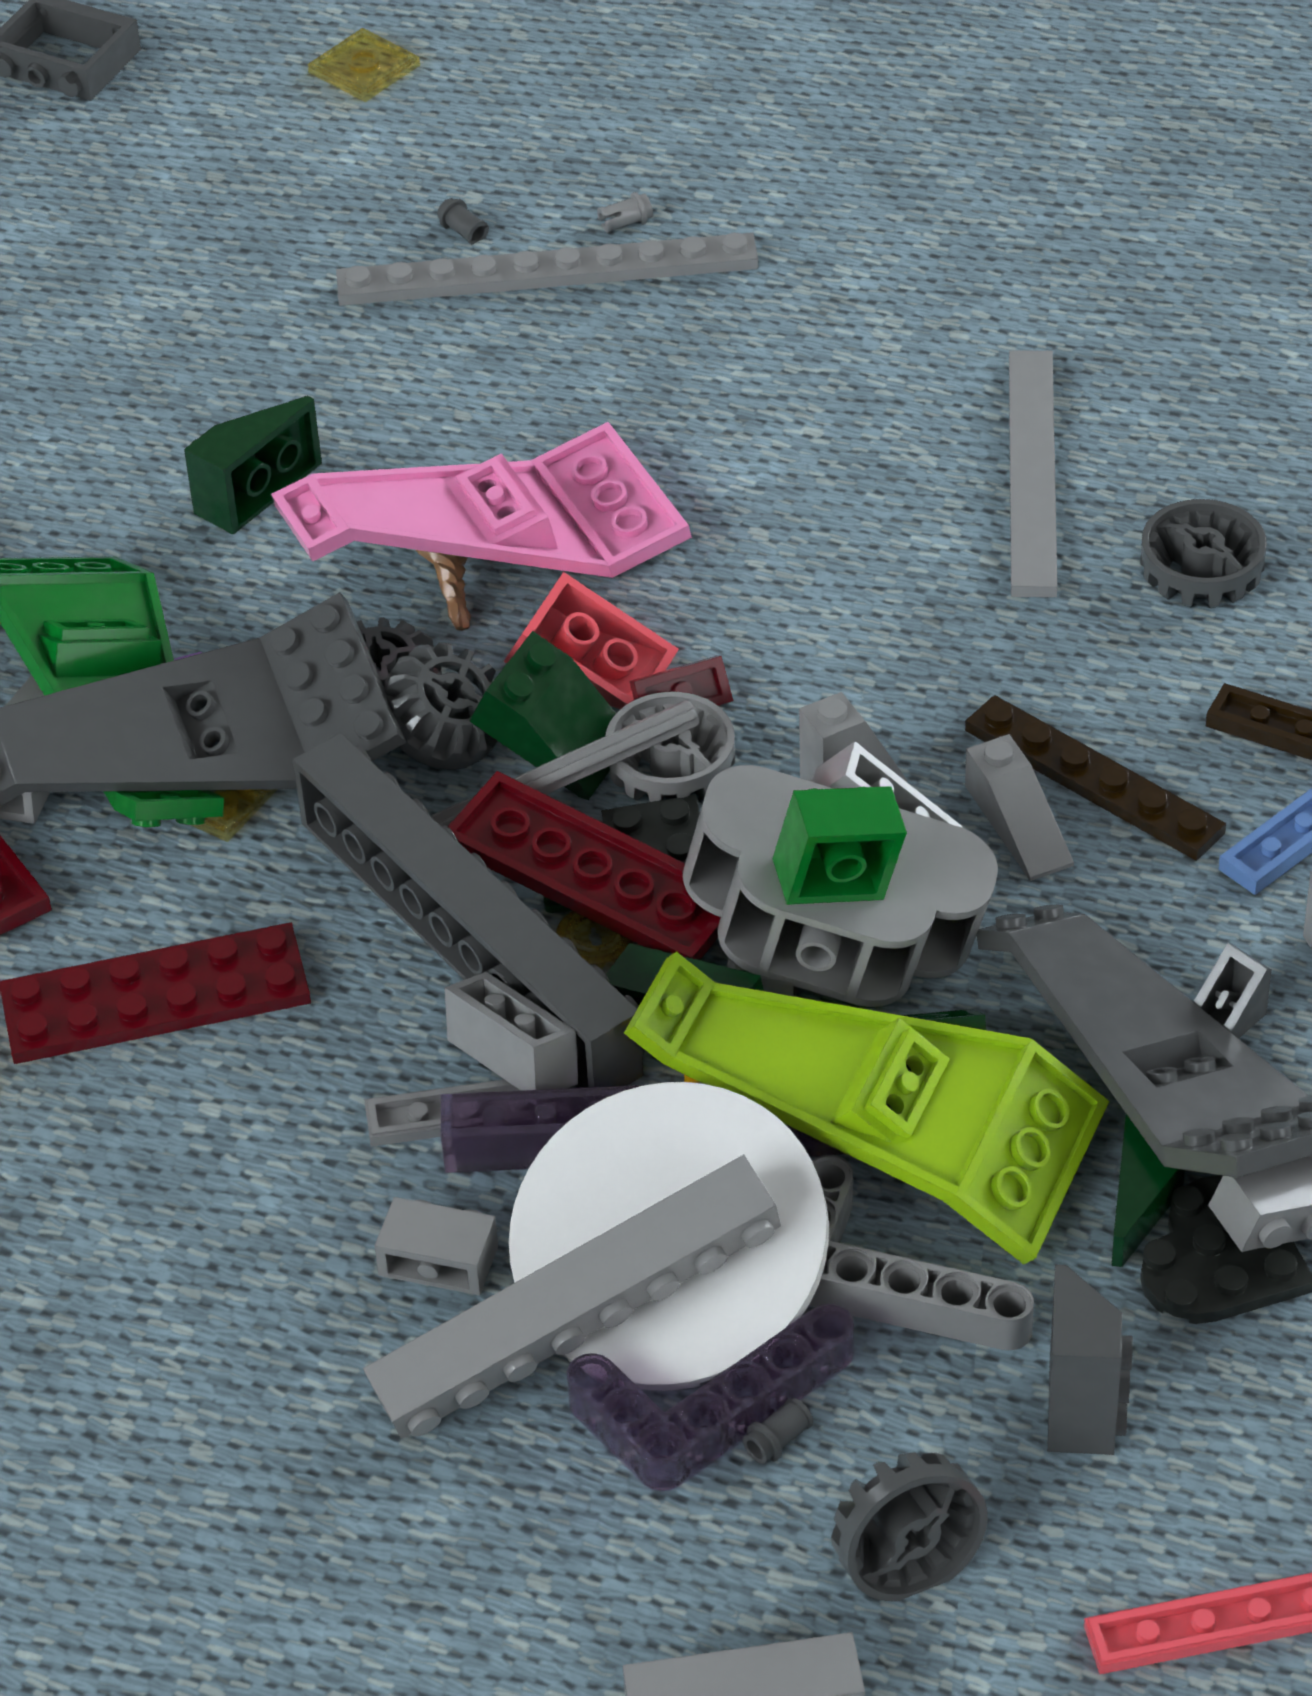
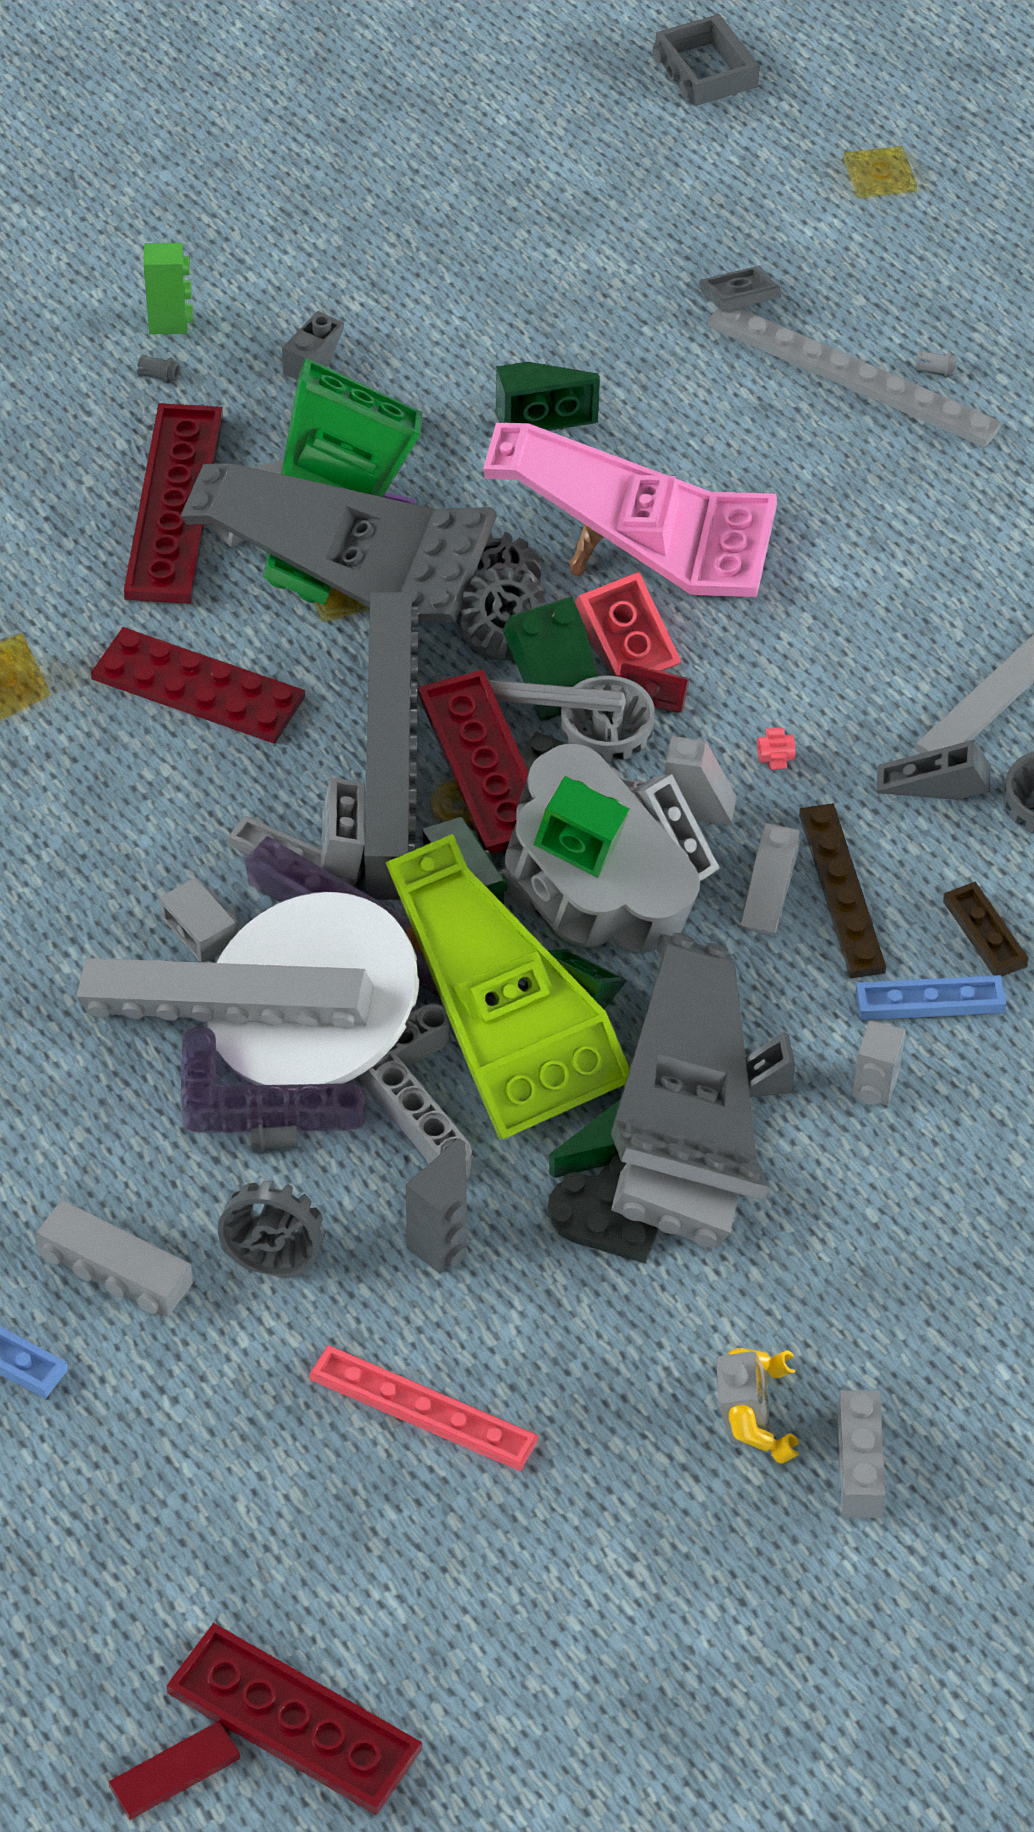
camera: 35 degrees right, 5 degrees up
dark grey pin [437,198,489,245] -> none
none -> dark grey tile [699,266,781,312]
none -> coral gear [757,727,796,770]
none -> dark grey slope [877,740,991,800]

